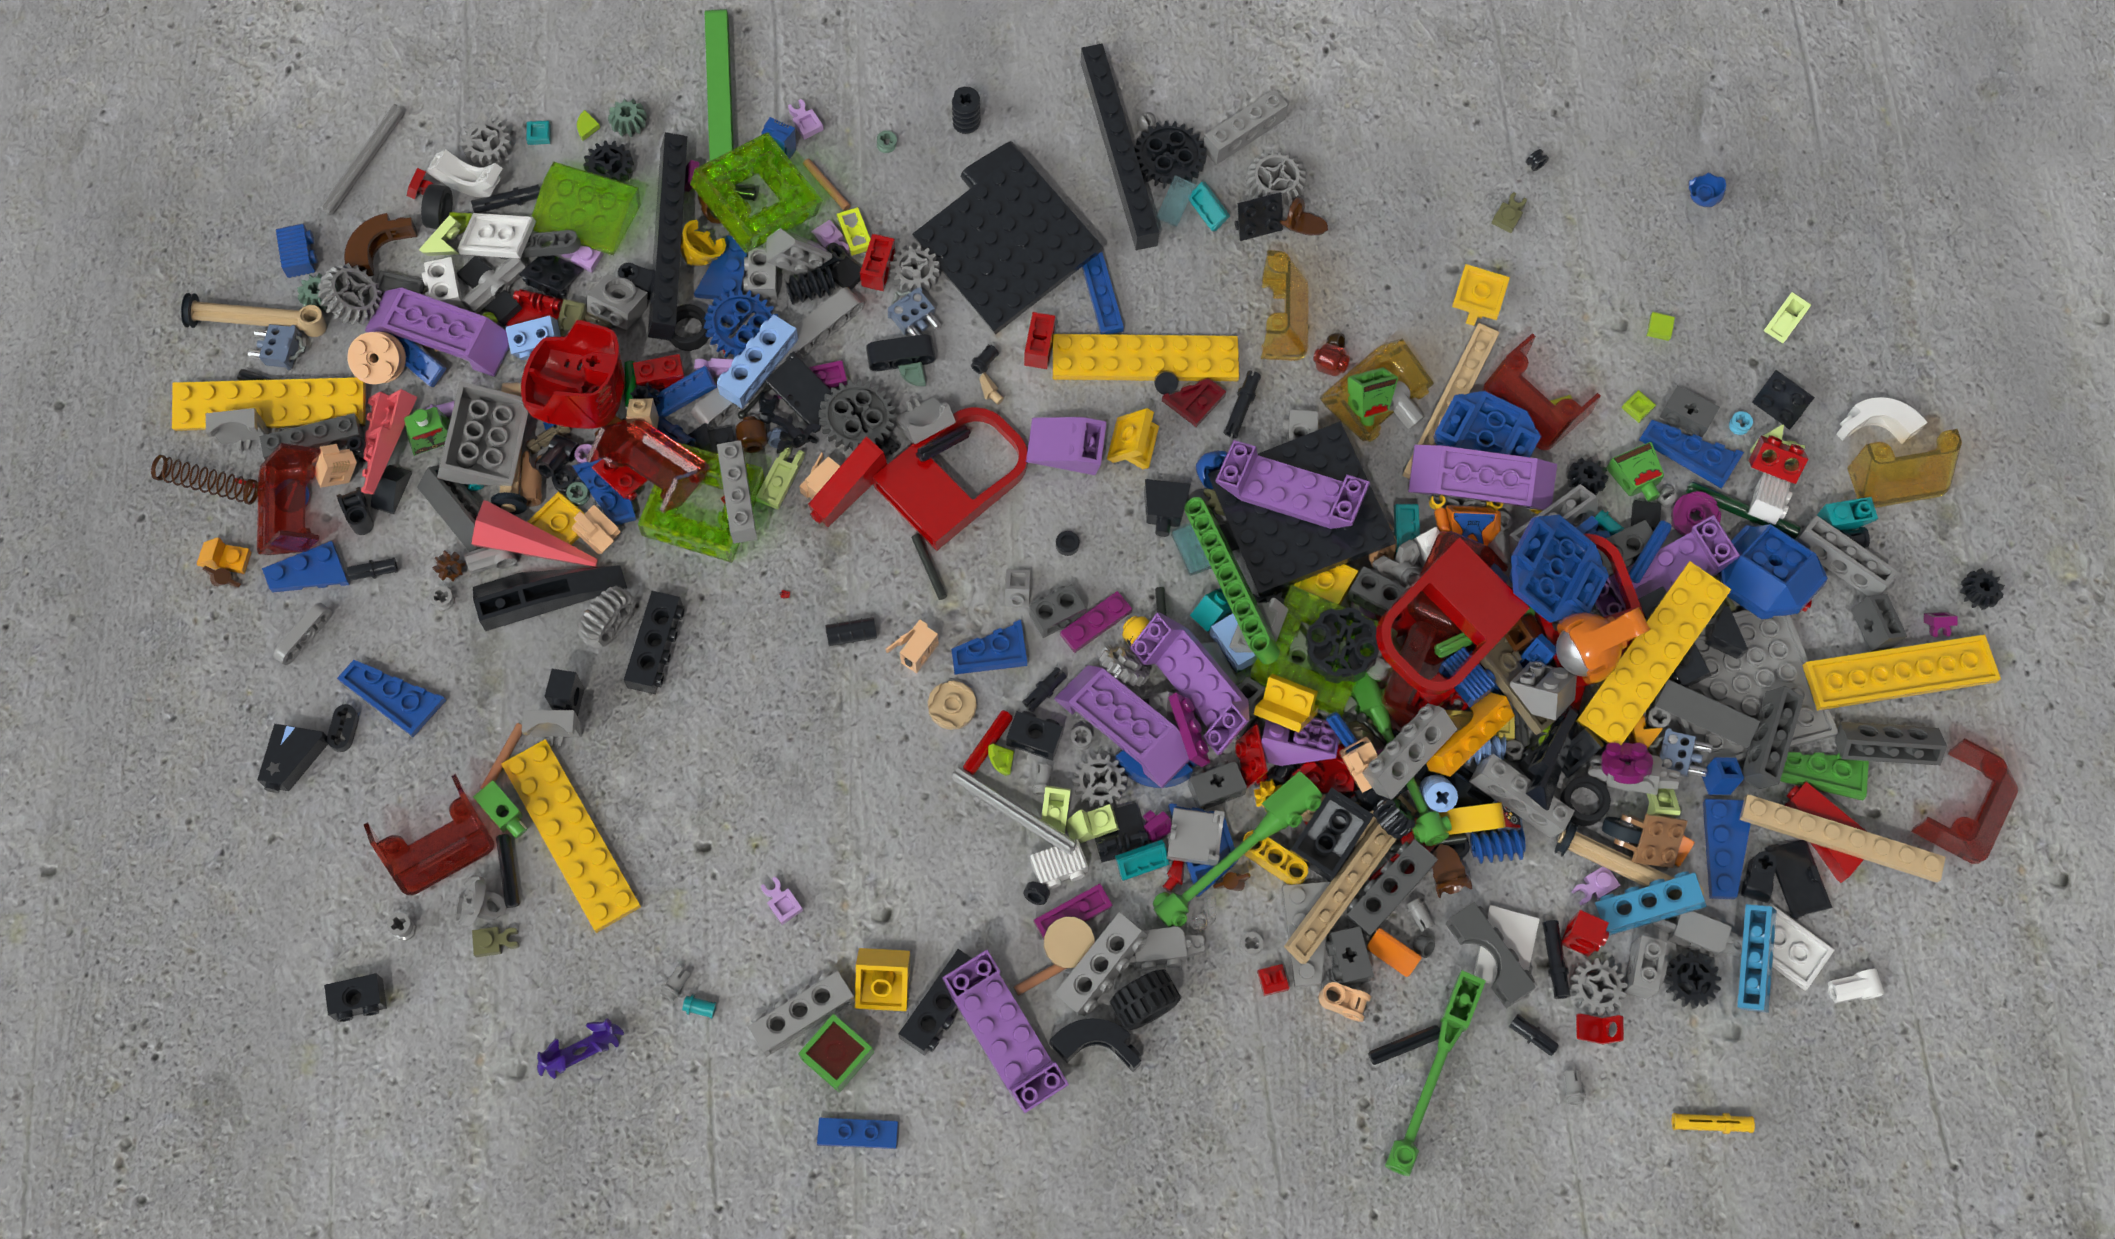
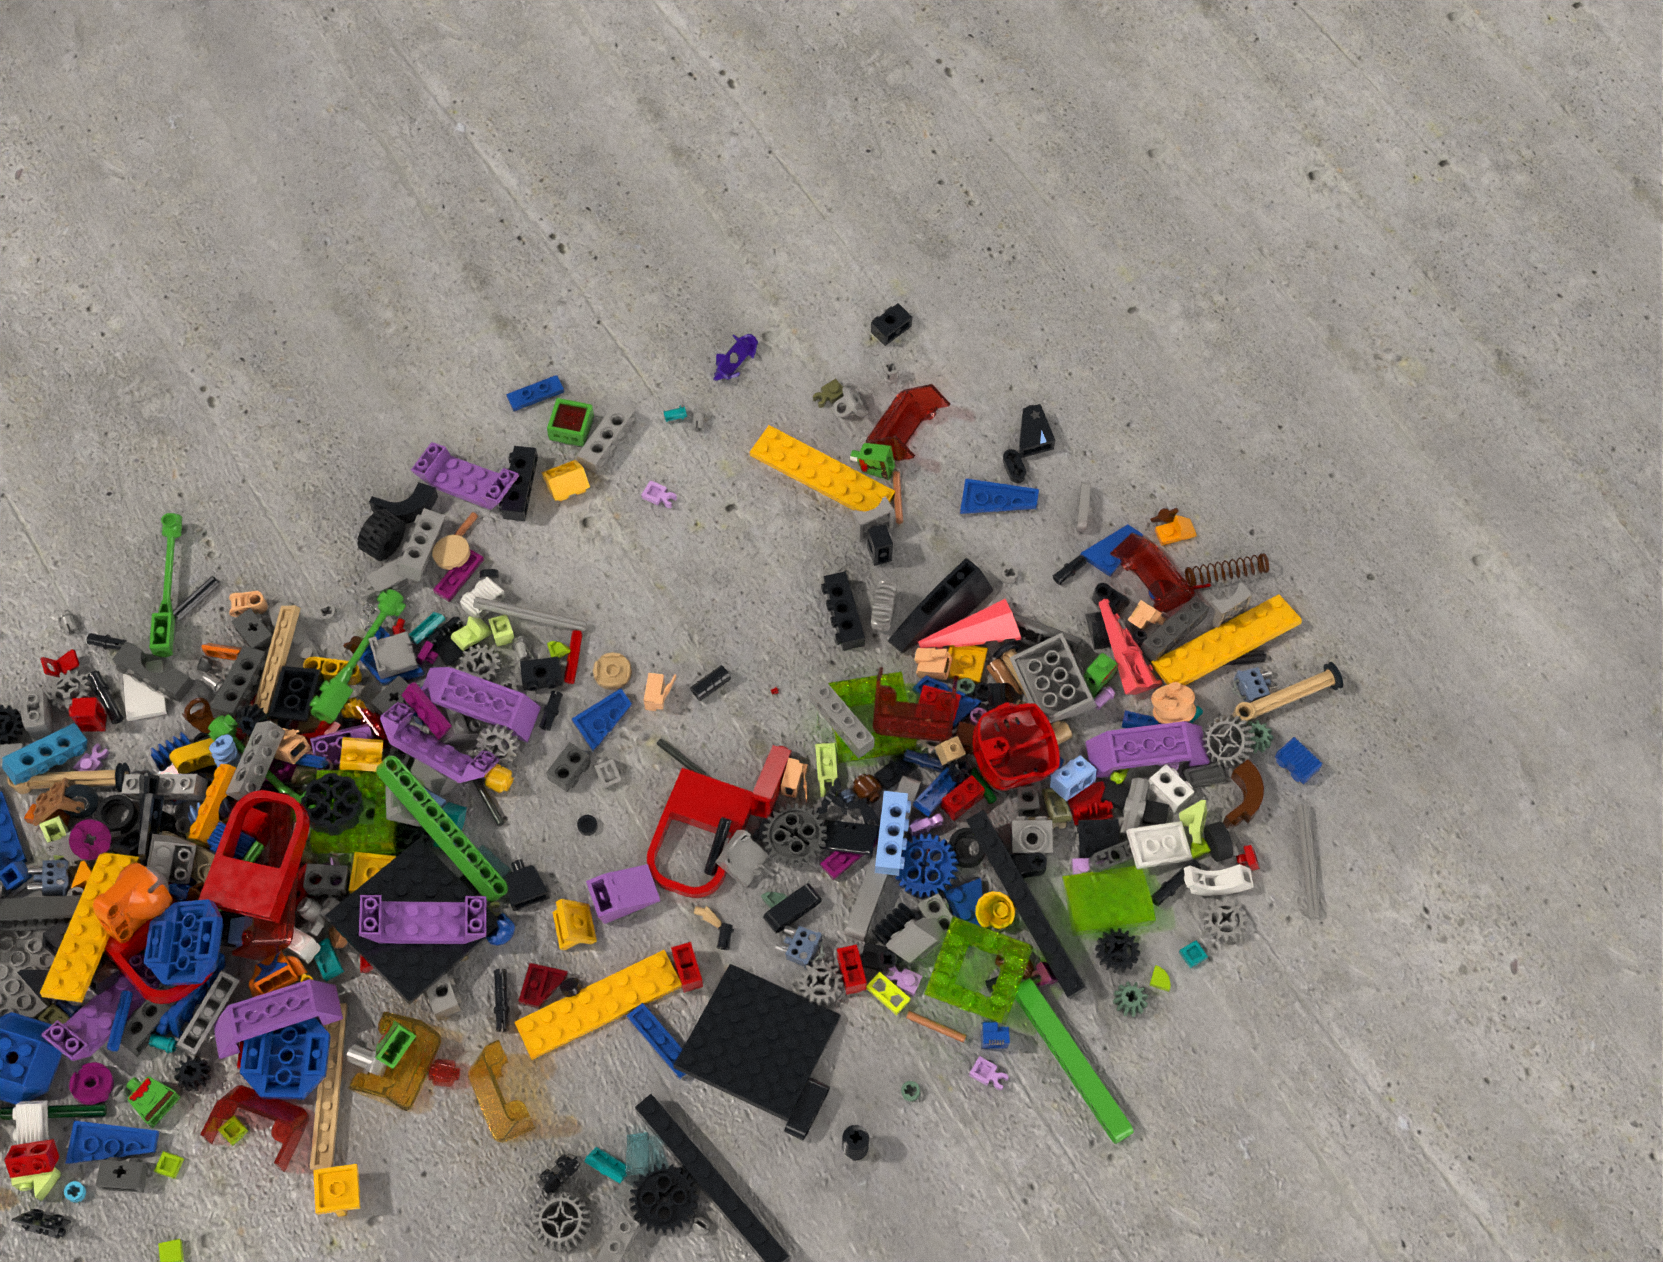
camera: 155 degrees right, 5 degrees down
reddish brown gear [432,550,465,582] -> none
black axle [496,834,520,908] -> none
magenta plate [1060,591,1132,653] -> none
red tile [1257,964,1290,996] -> none
reddish brown piece [1280,197,1328,236] -> none
dark brown hinge [1326,333,1345,352] -> none
black piece [1631,500,1662,531] -> none

